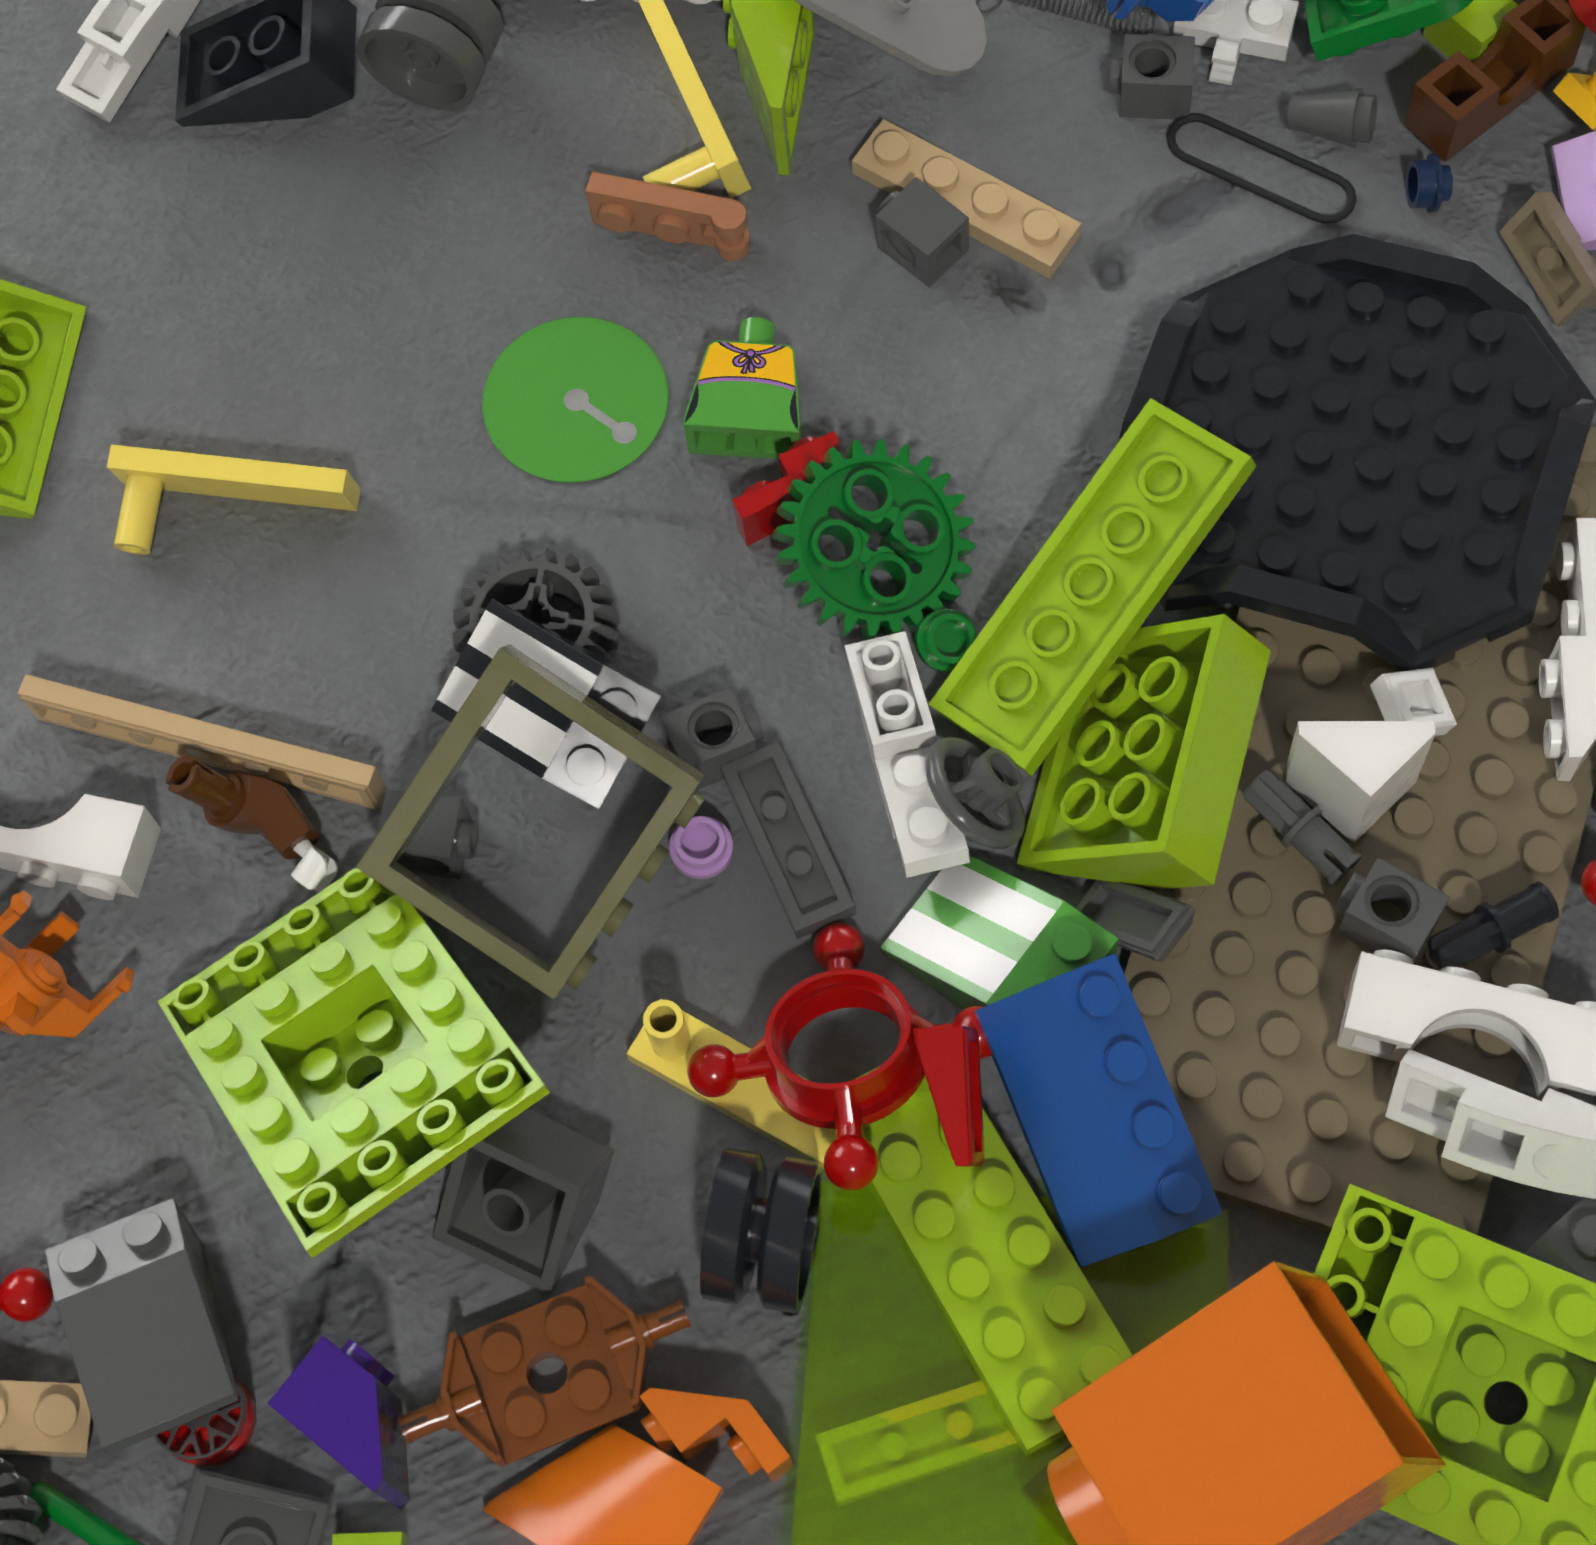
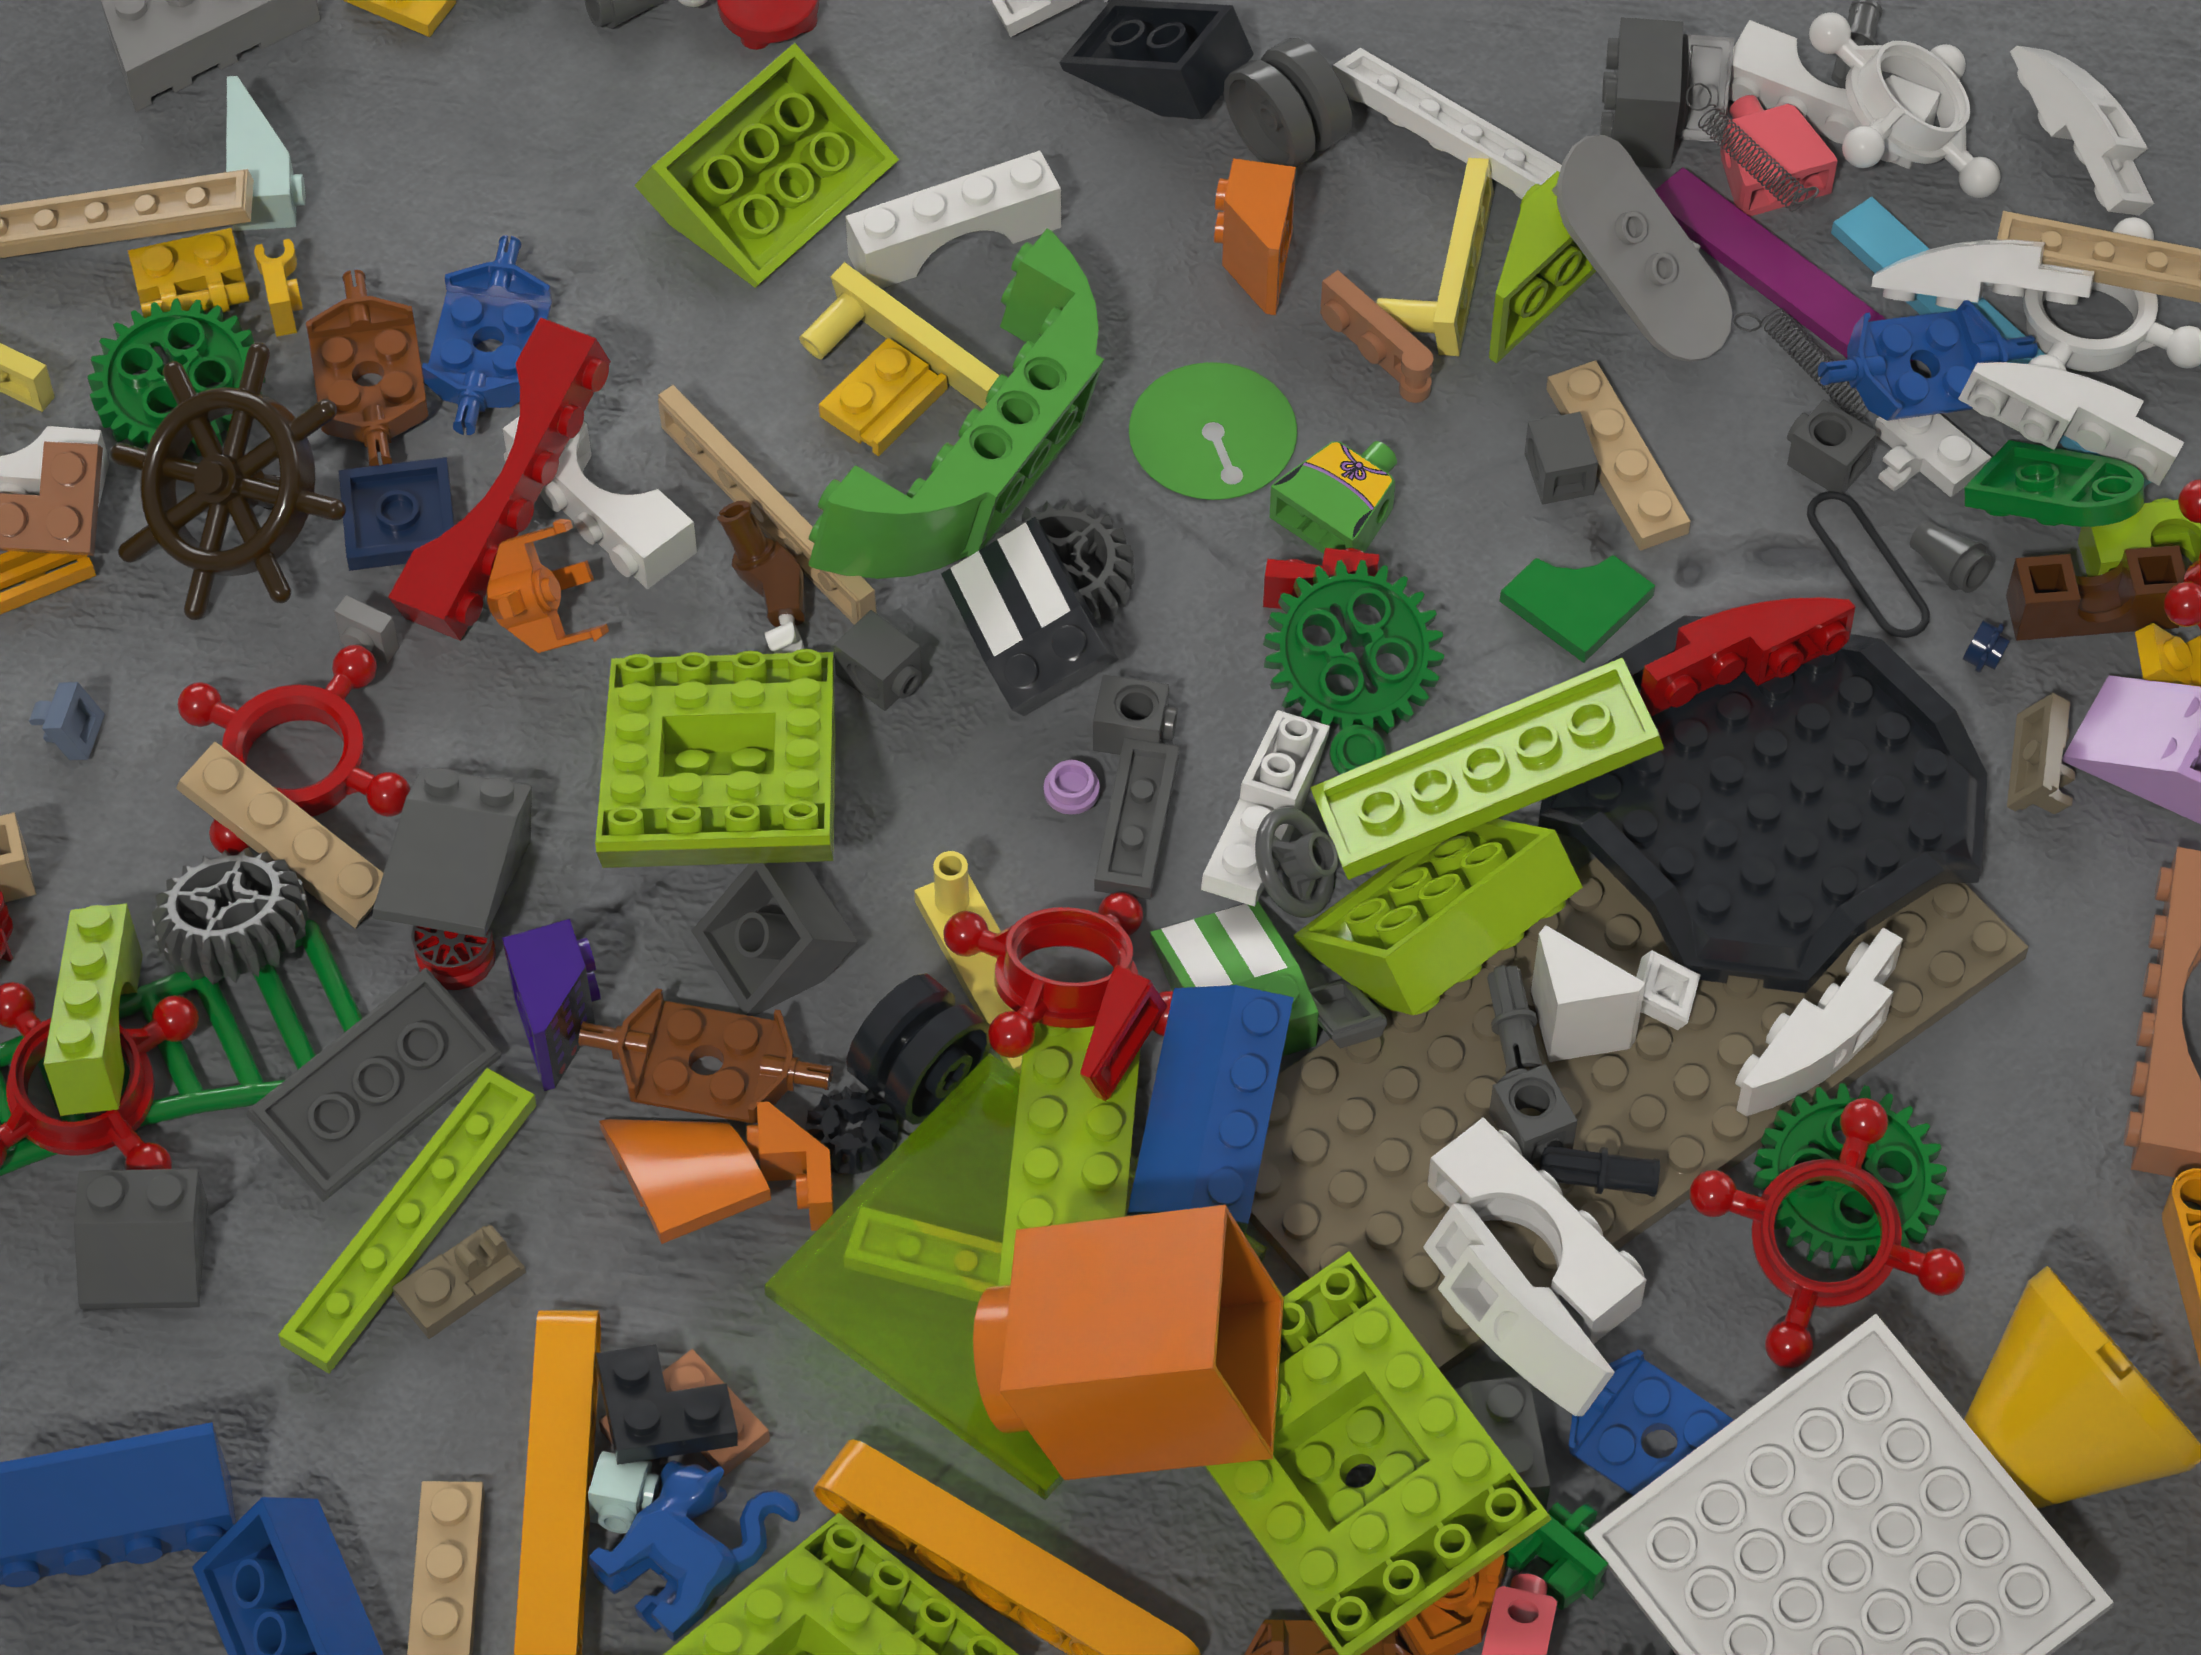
camera: 25 degrees right, 10 degrees down
olive window [356,644,706,999] -> none
none -> black gear [805,1086,898,1175]
none -> bright green slope [808,228,1104,579]
none -> yellow plate [819,338,948,456]
none -> white arch [845,151,1061,289]
none -> orange slope [1214,158,1296,315]
none -> green tile [1499,555,1655,663]
none -> red slope [1640,597,1856,716]

